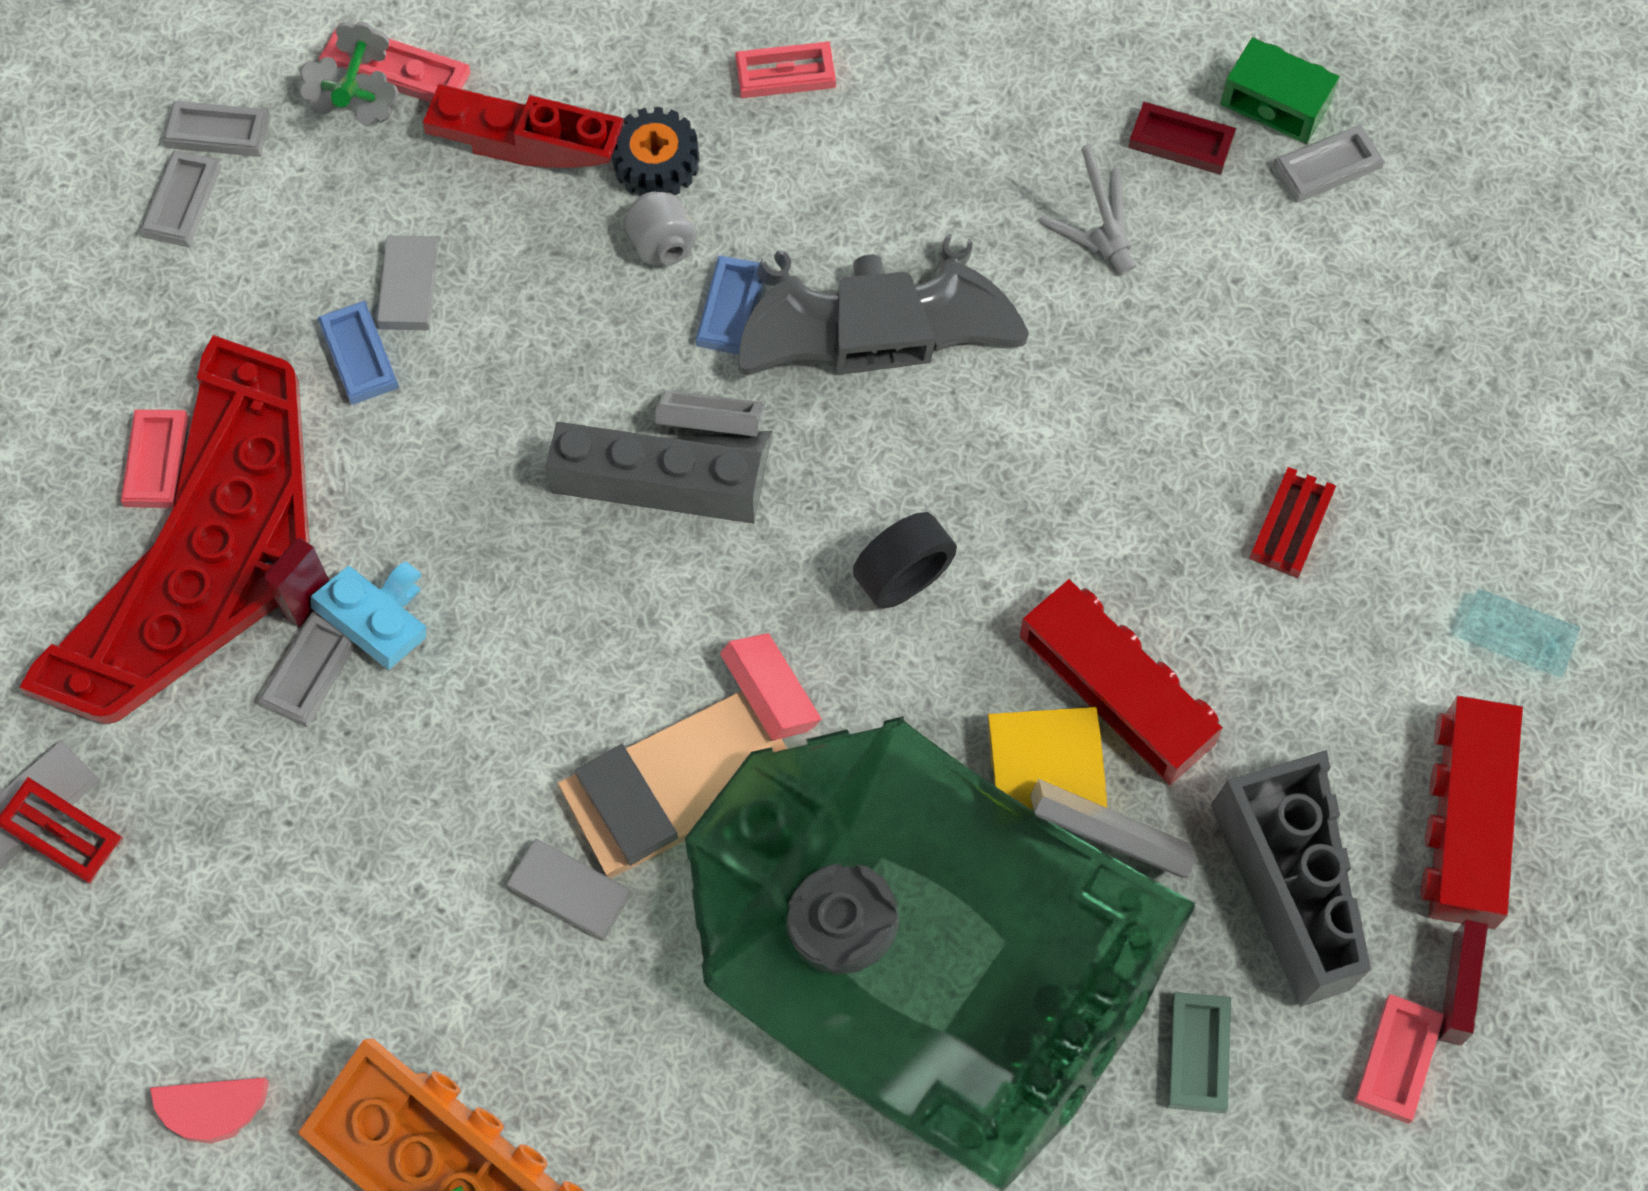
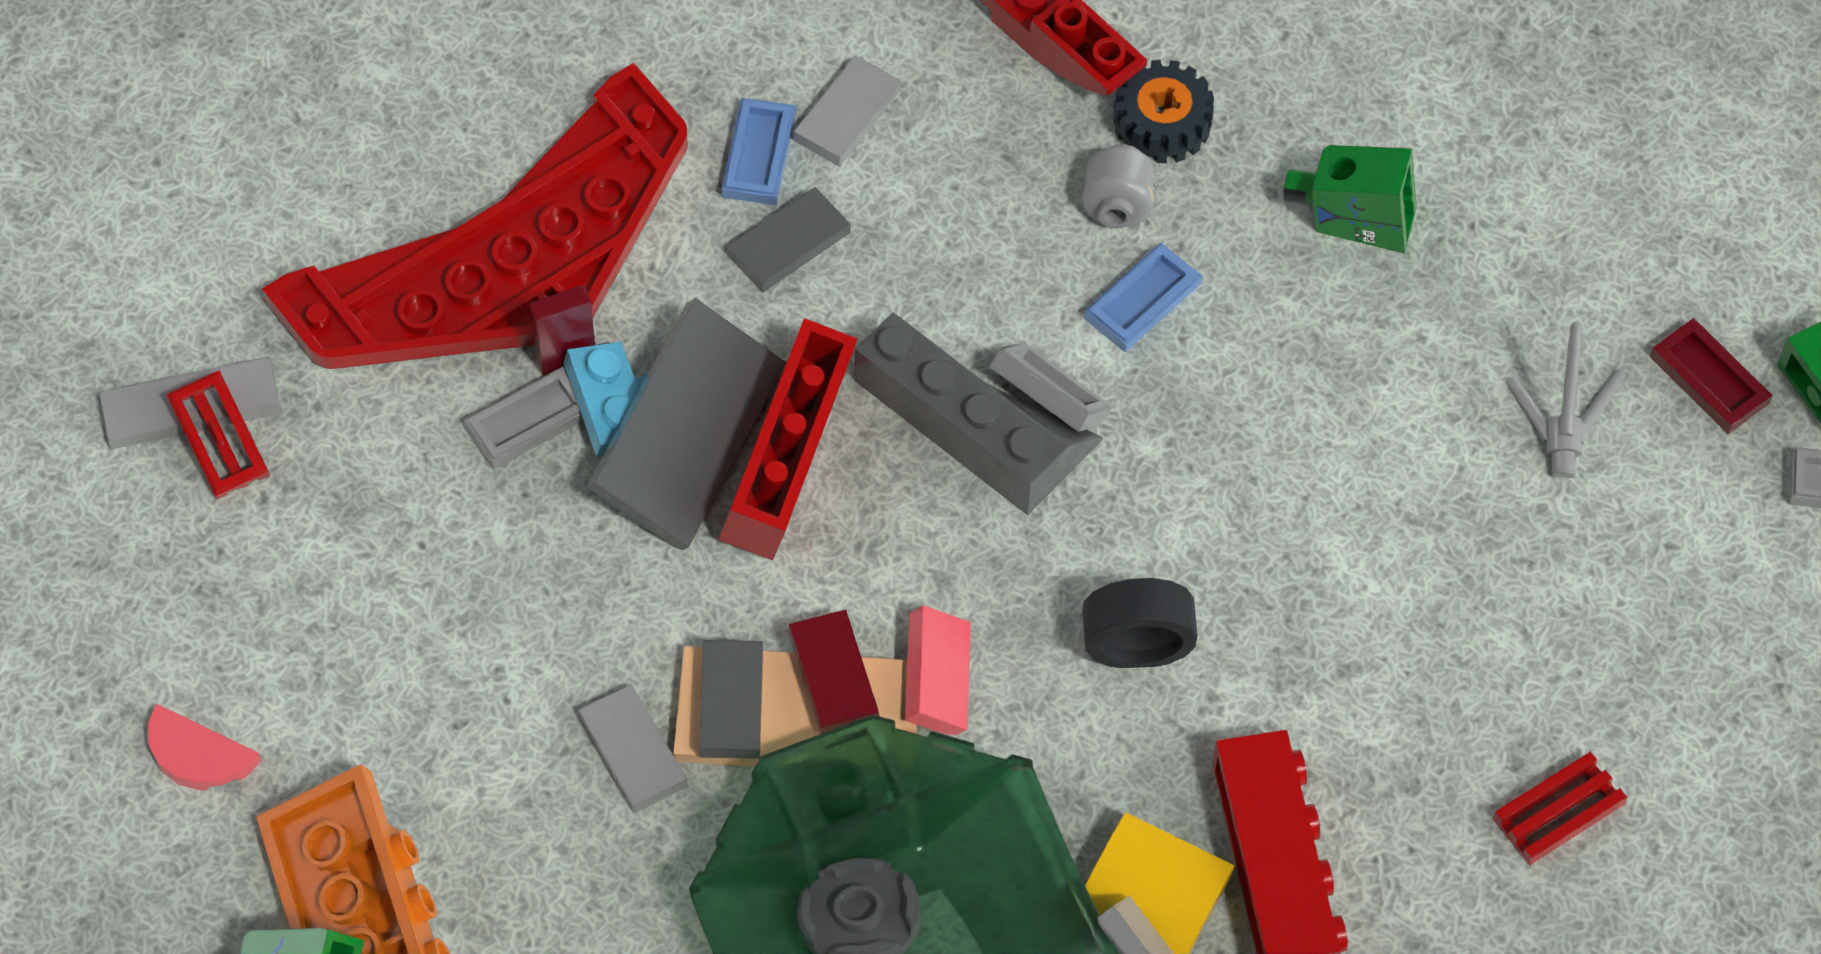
camera: 30 degrees right, 5 degrees down
coral tile [121,409,189,508] -> none
coral tile [735,41,836,98] -> none
dark grey torso [738,234,1029,375] -> none
none -> dark grey tile [587,298,786,550]
none -> red brick [718,318,858,561]
none -> dark grey tile [727,187,850,293]
none -> dark red tile [789,609,879,738]
none -> green torso [1284,145,1417,254]

